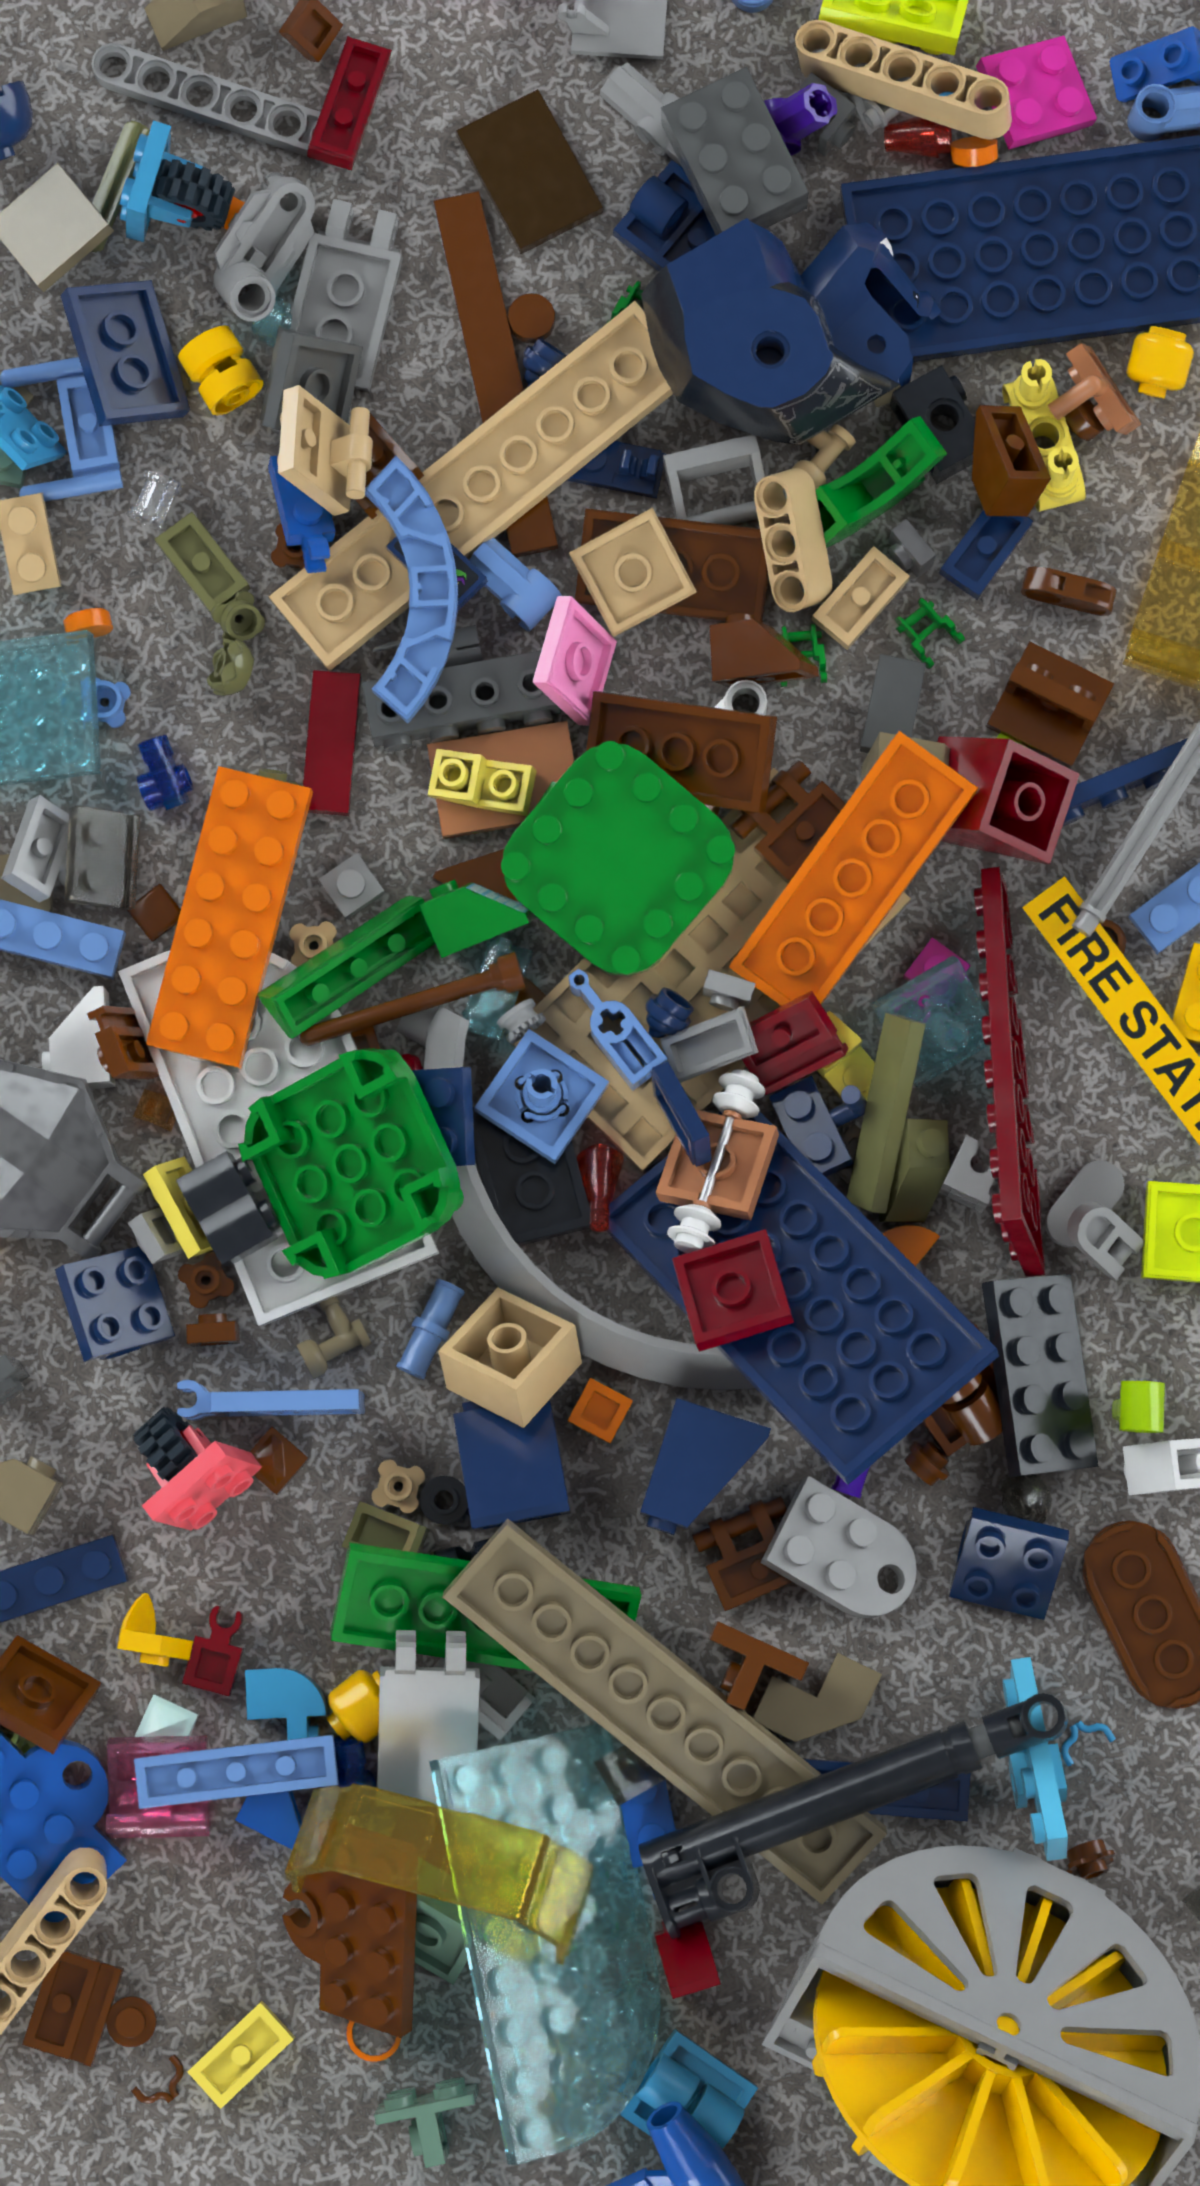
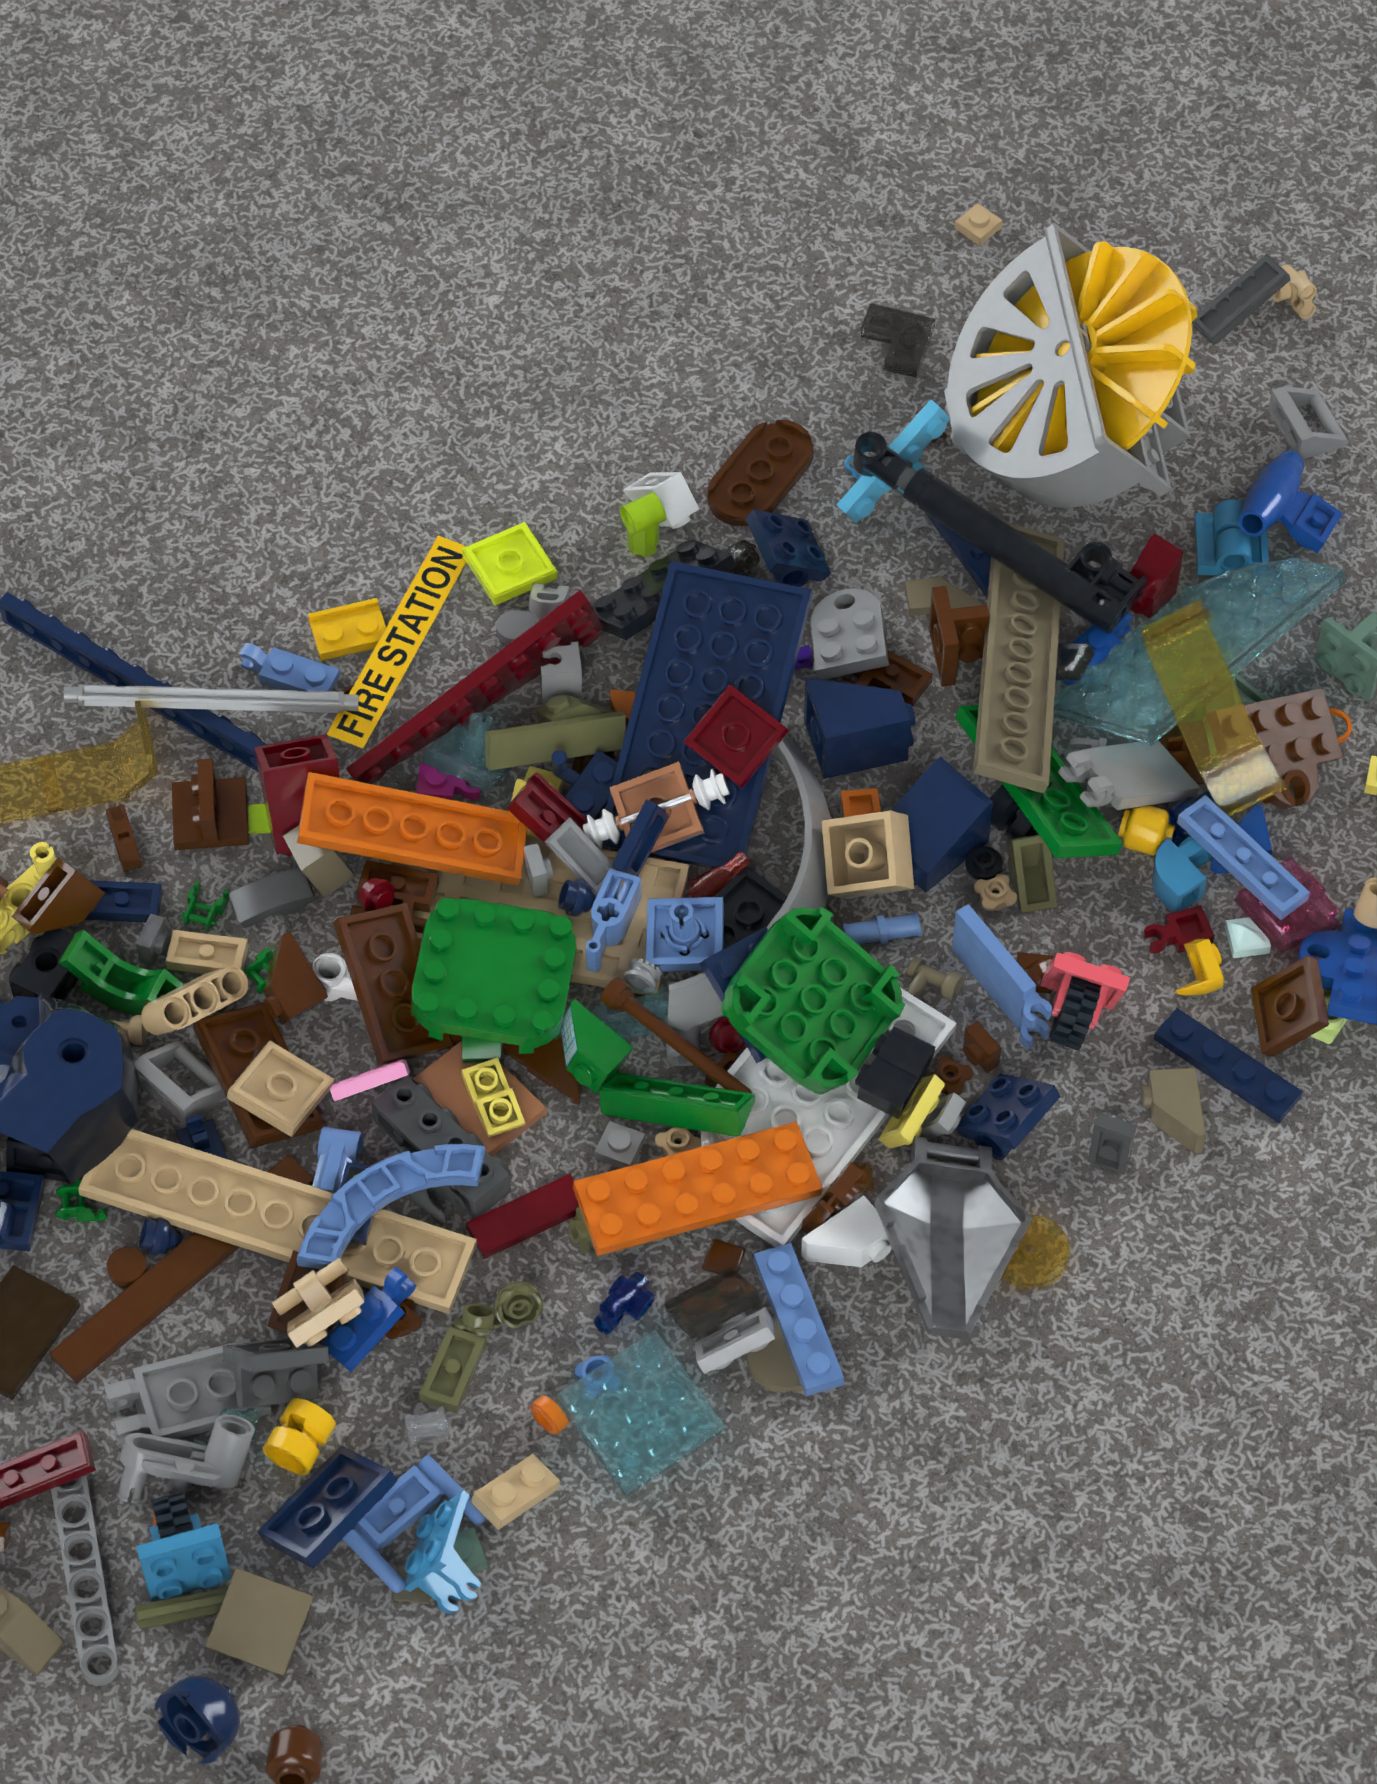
camera: 125 degrees left, 25 degrees down
none -> dark red plate [358,878,395,912]

